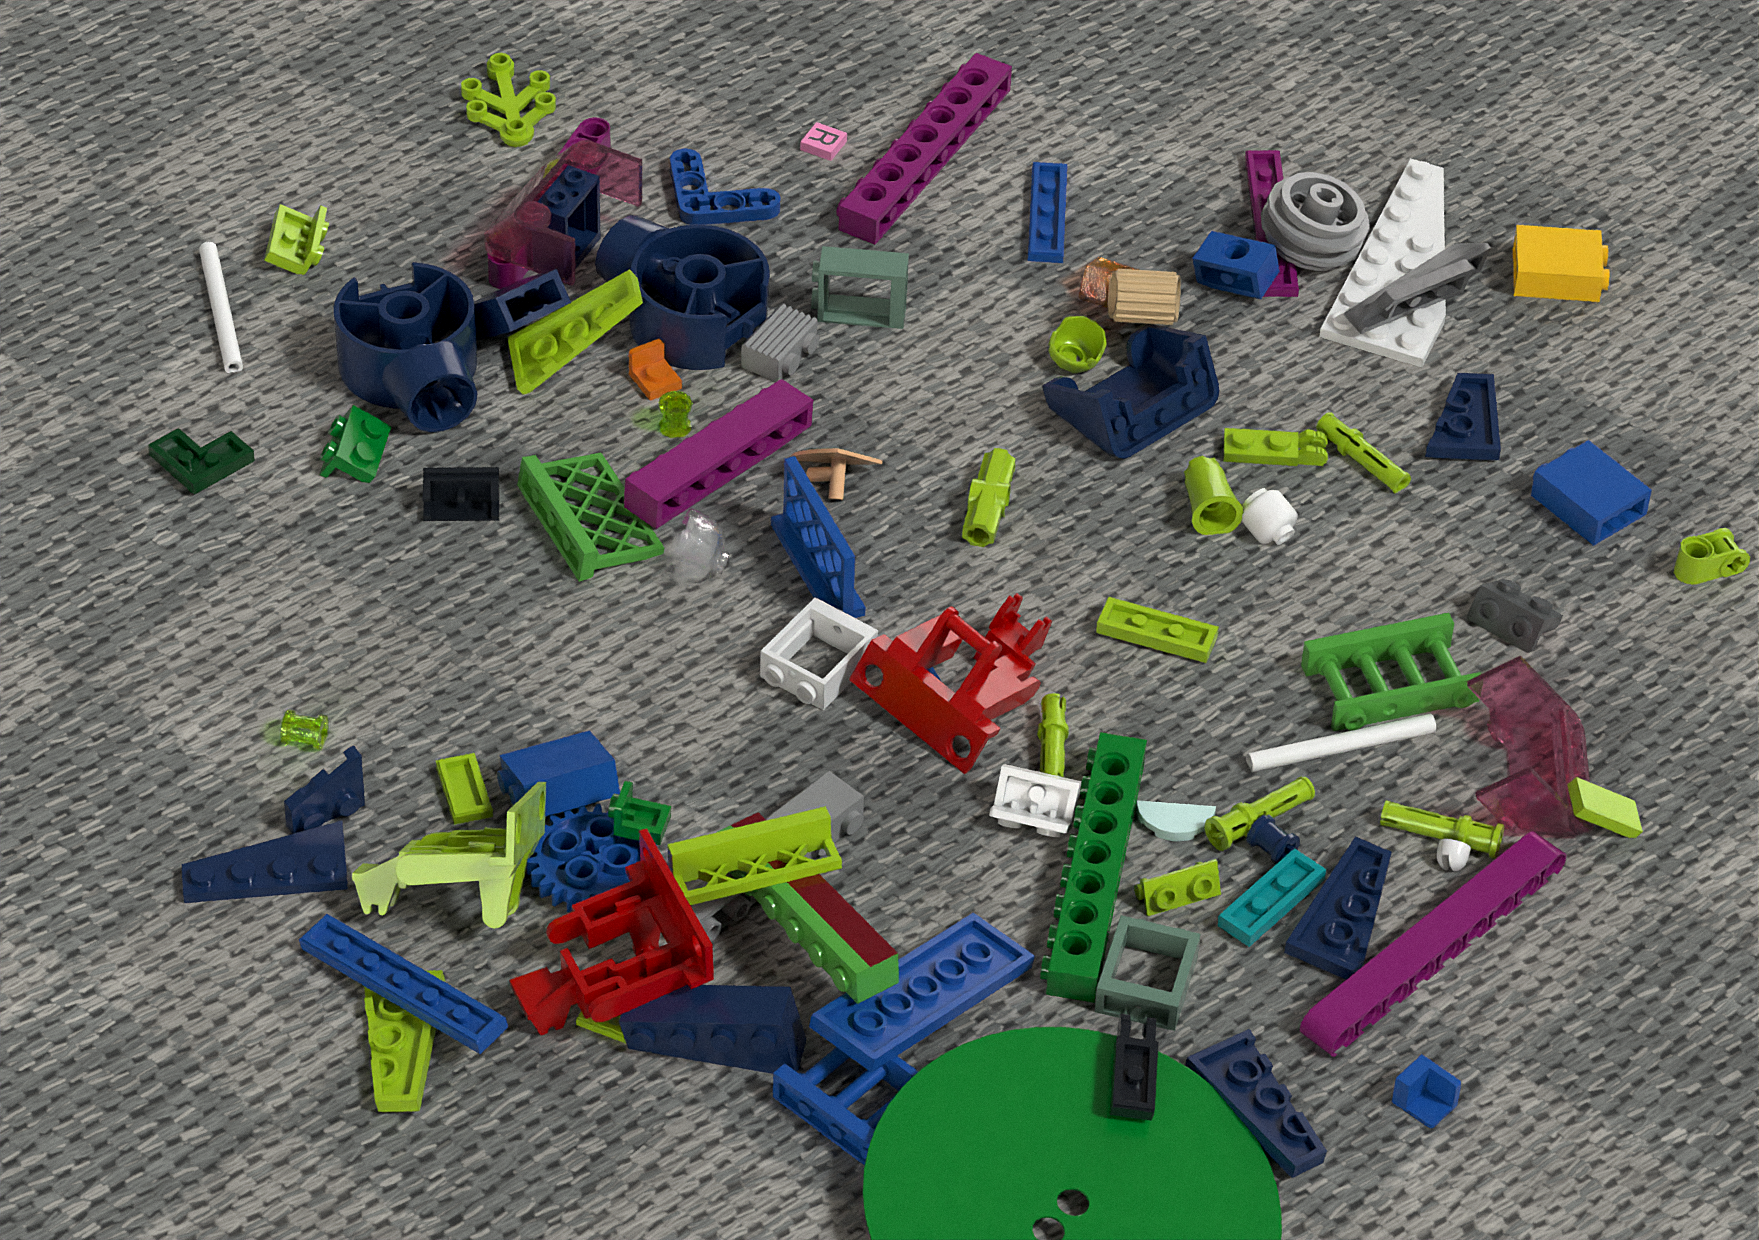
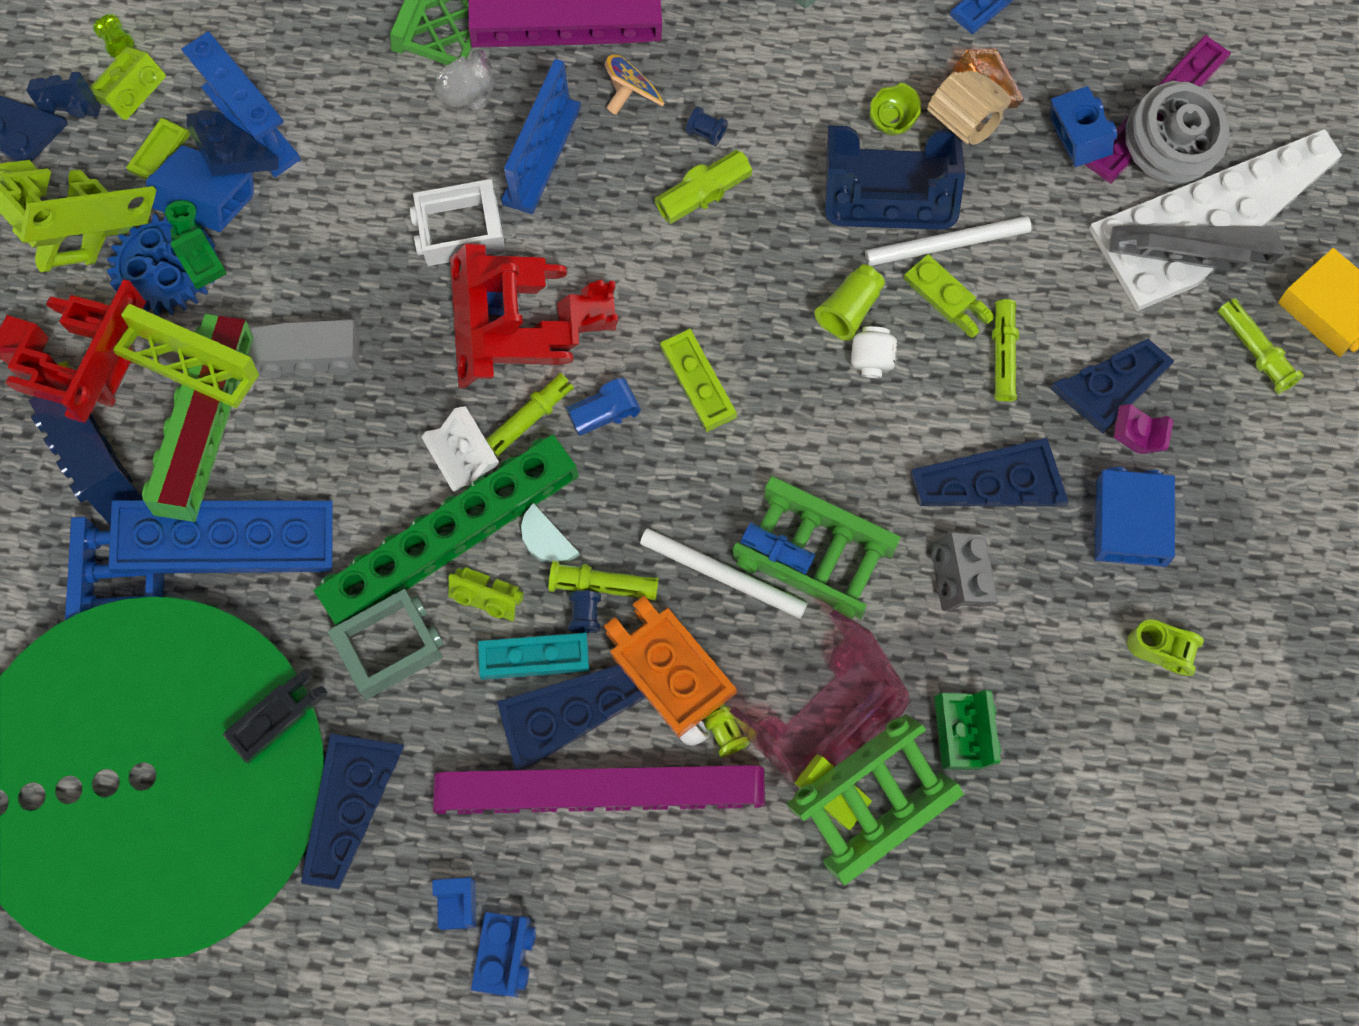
camera: 50 degrees right, 25 degrees up
none -> lime bracket [90,47,166,120]
none -> green bush [165,200,200,241]
none -> blue fence [181,31,301,178]
none -> dark blue wing [186,110,278,176]
none -> blue bracket [471,912,536,998]
none -> blue piece [566,378,641,436]
none -> orange tile [604,596,737,738]
none -> dark blue bush [686,106,728,147]
none -> blue pin [741,522,816,575]
none -> bright green fence [786,714,964,886]
none -> white piece [865,216,1031,266]
none -> dark blue wing [910,438,1069,507]
none -> green bracket [934,690,1001,770]
none -> magenta bracket [1113,404,1173,454]
none -> lime pin [1218,298,1304,394]

